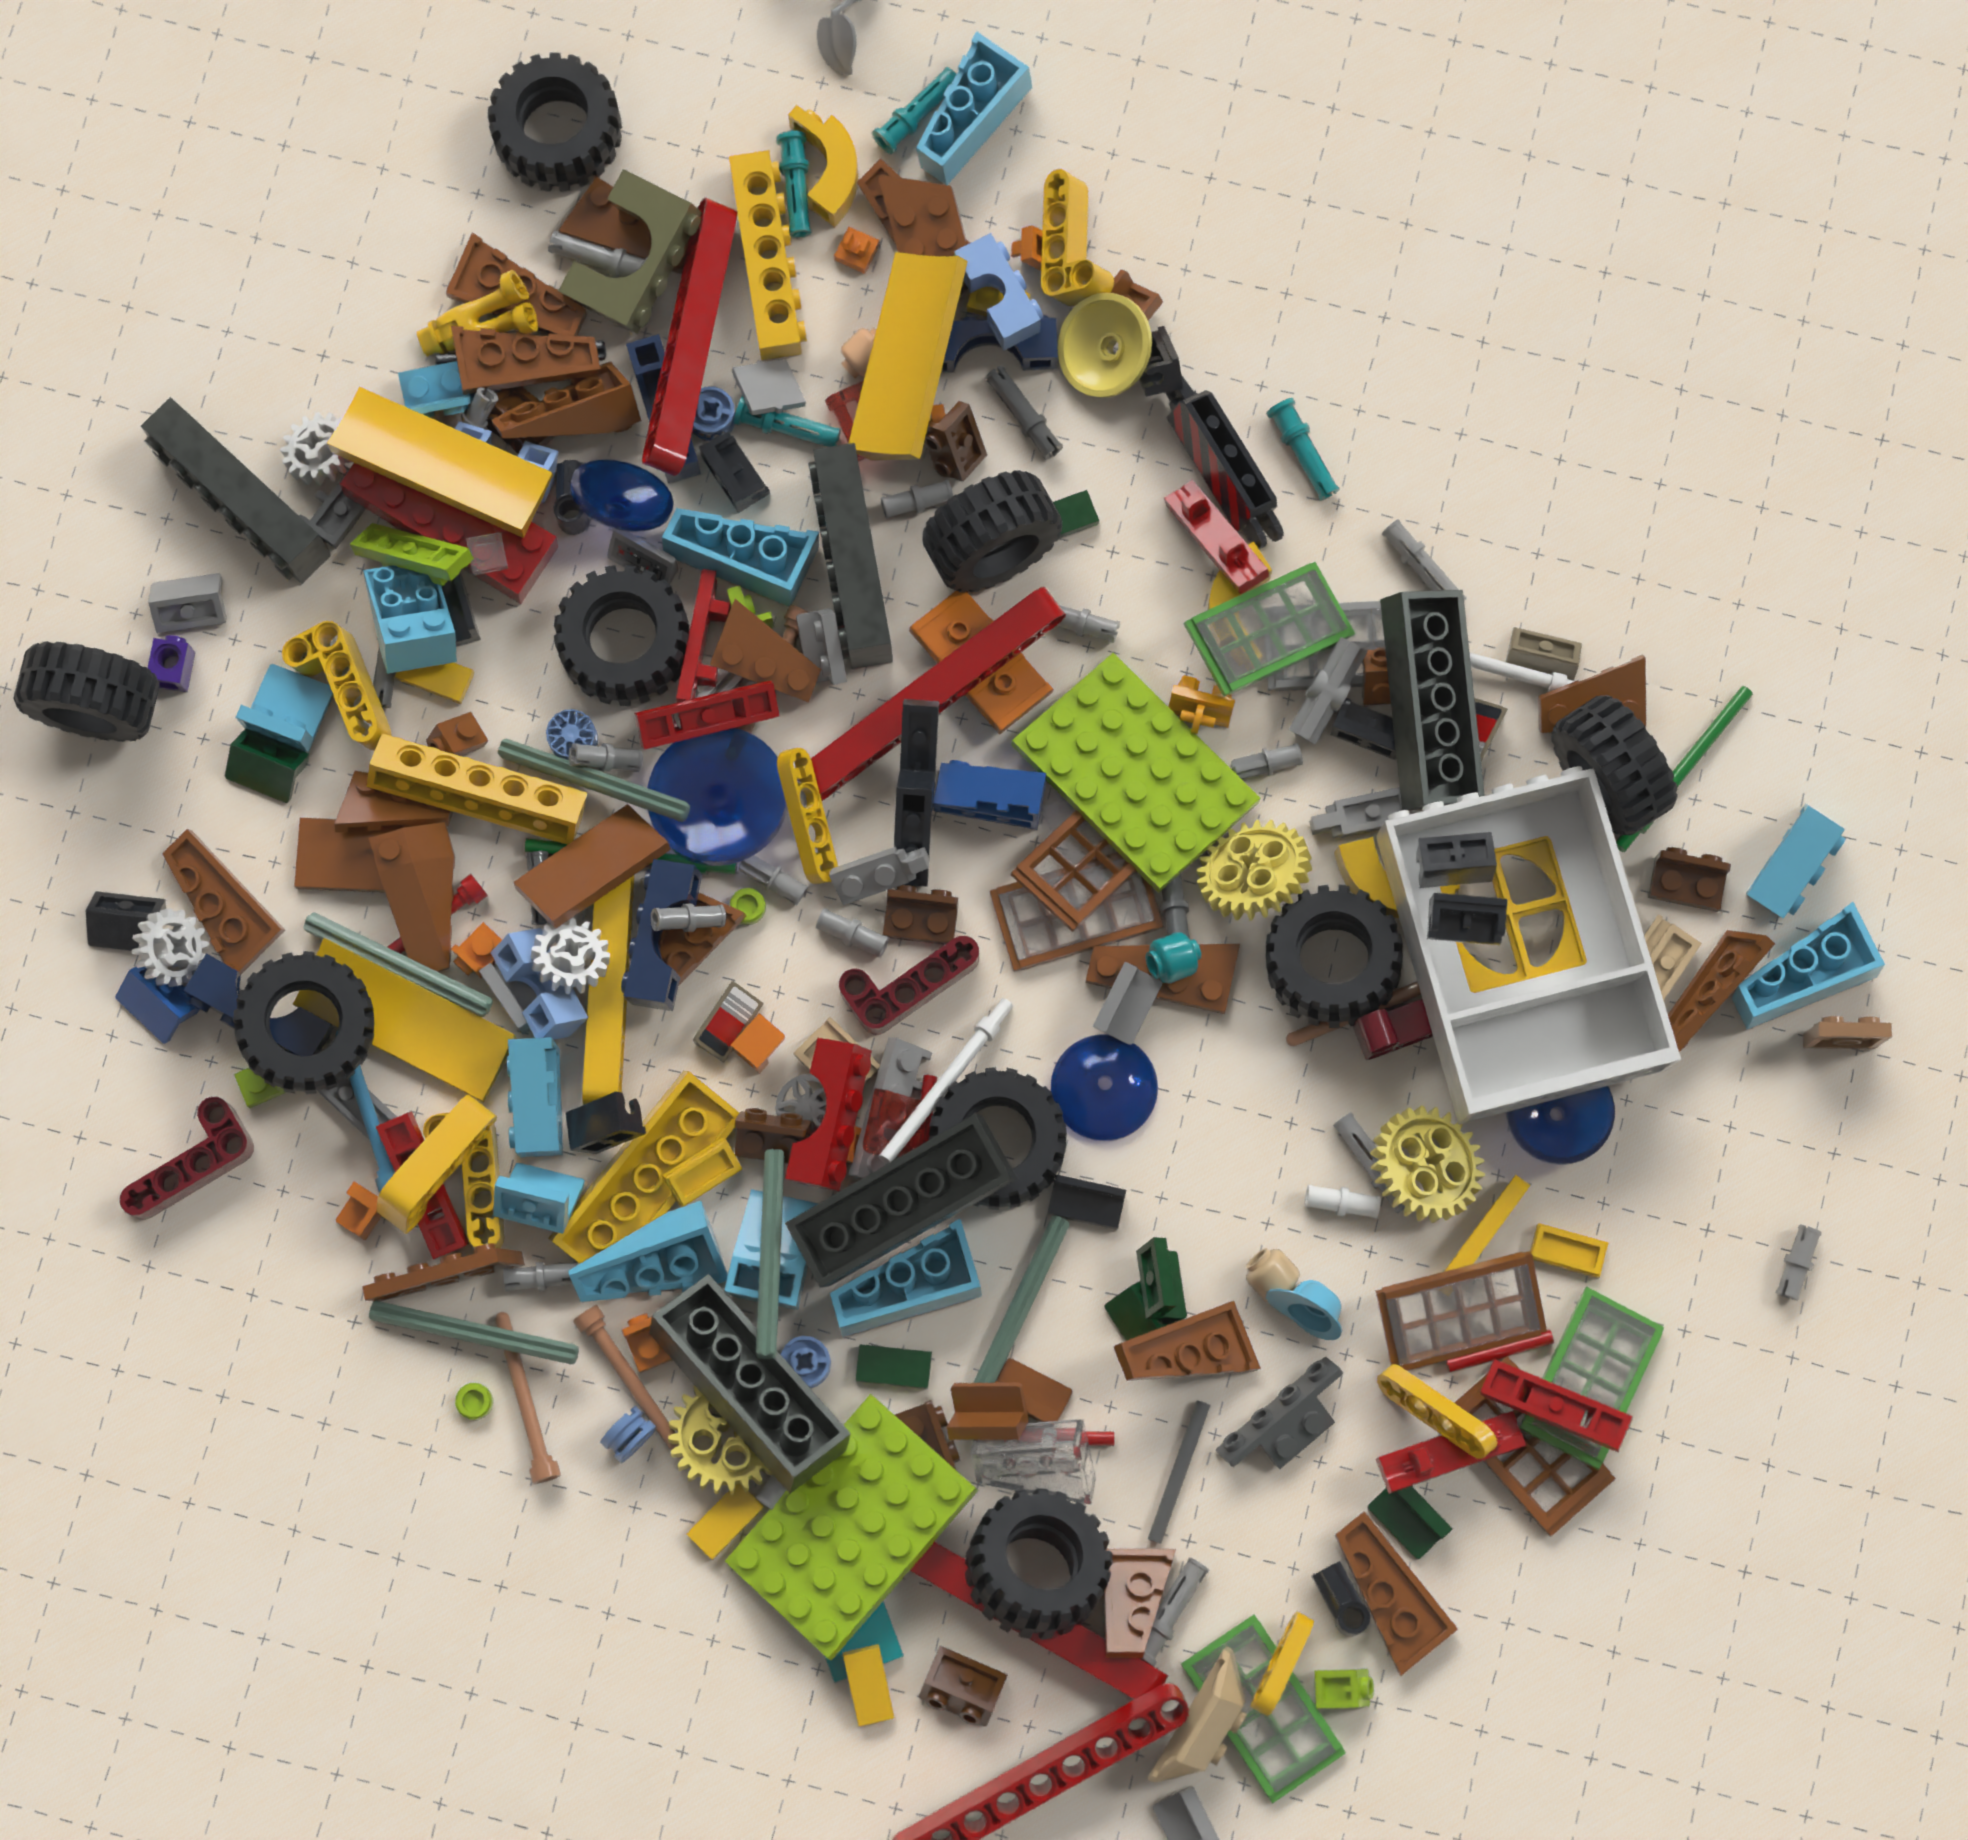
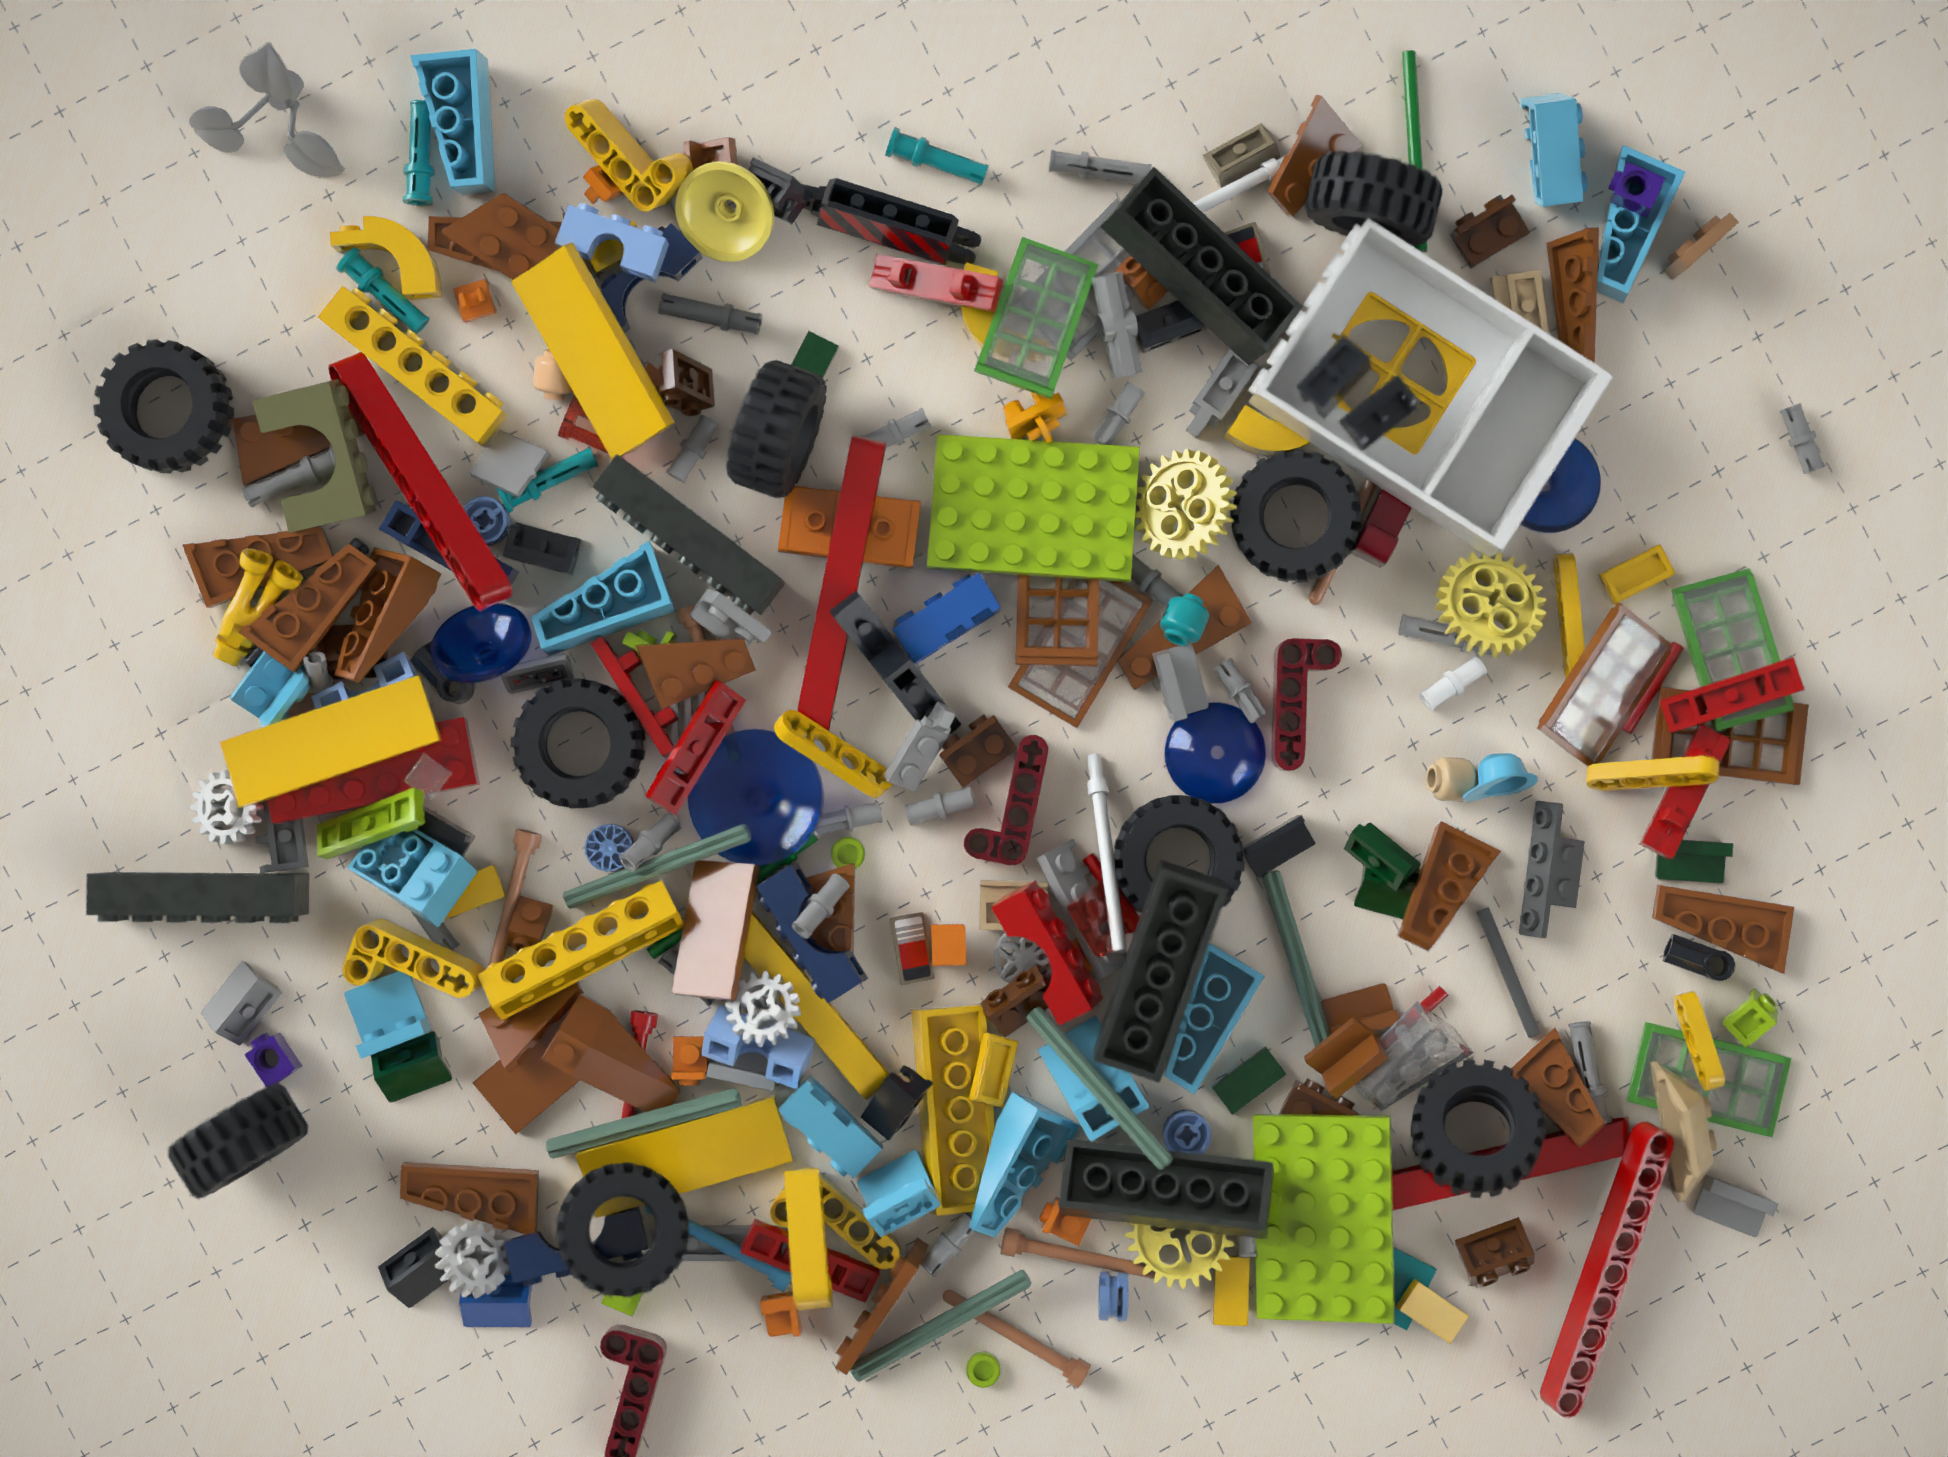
camera: 45 degrees left, 10 degrees up
none -> nougat piece [488,829,542,966]
none -> light grey axle [1213,658,1266,723]
none -> dark red beam [1271,638,1342,771]
none -> dark purple brick [1608,162,1666,218]

